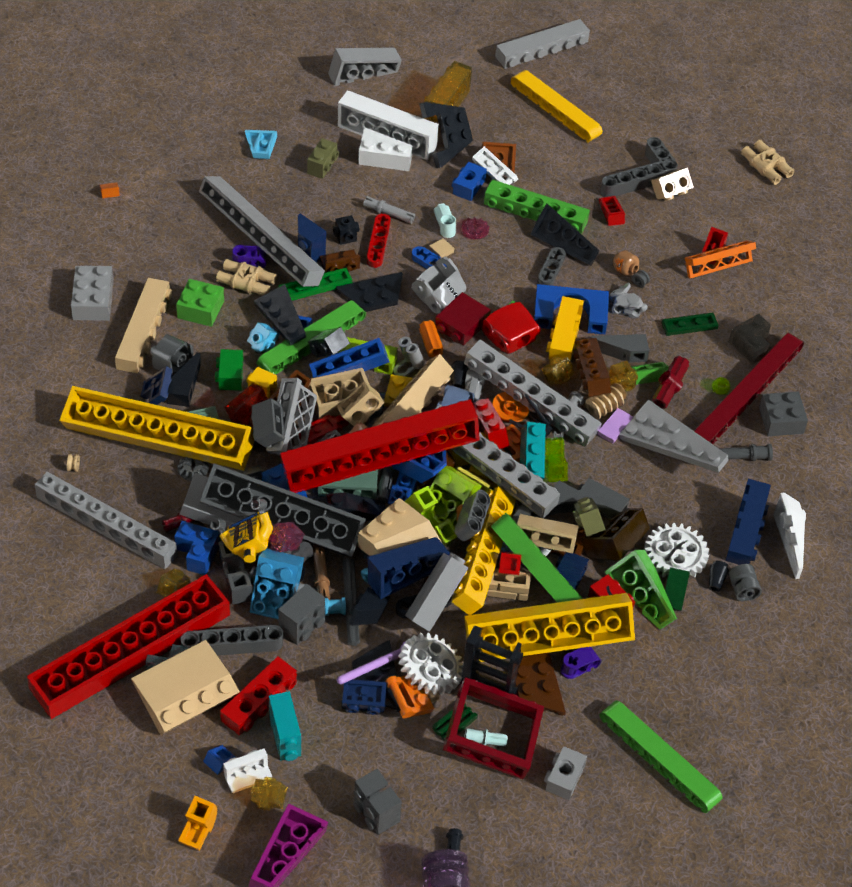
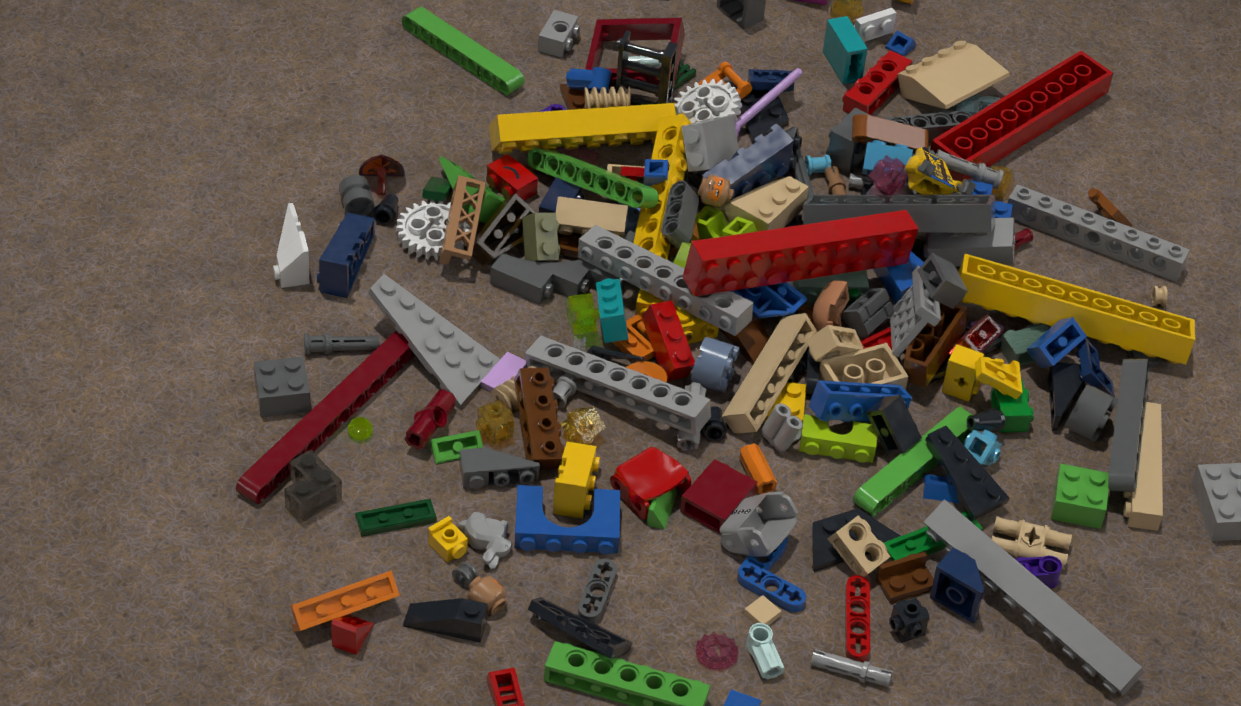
camera: 175 degrees right, 5 degrees down
none -> clear red shield [359,154,405,195]
none -> black slope [403,598,488,643]
none -> yellow brick [428,516,468,563]
none -> medium nougat fence [439,175,486,265]
none -> blue piece [566,67,612,94]
none -> tan piece [584,87,630,109]
none -> blue slope [644,159,668,186]
none -> medium nougat head [698,174,734,208]
none -> tan brick [828,515,891,577]
none -> beam [852,114,929,154]
none -> light grey pin [935,150,1004,189]
none -> black cone [967,408,1005,433]
none -> yellow wing [975,357,1022,399]
none -> blue brick [1026,317,1087,368]
none -> dark orange plate [1088,188,1133,227]
none -> dark grey beam [1108,359,1150,492]

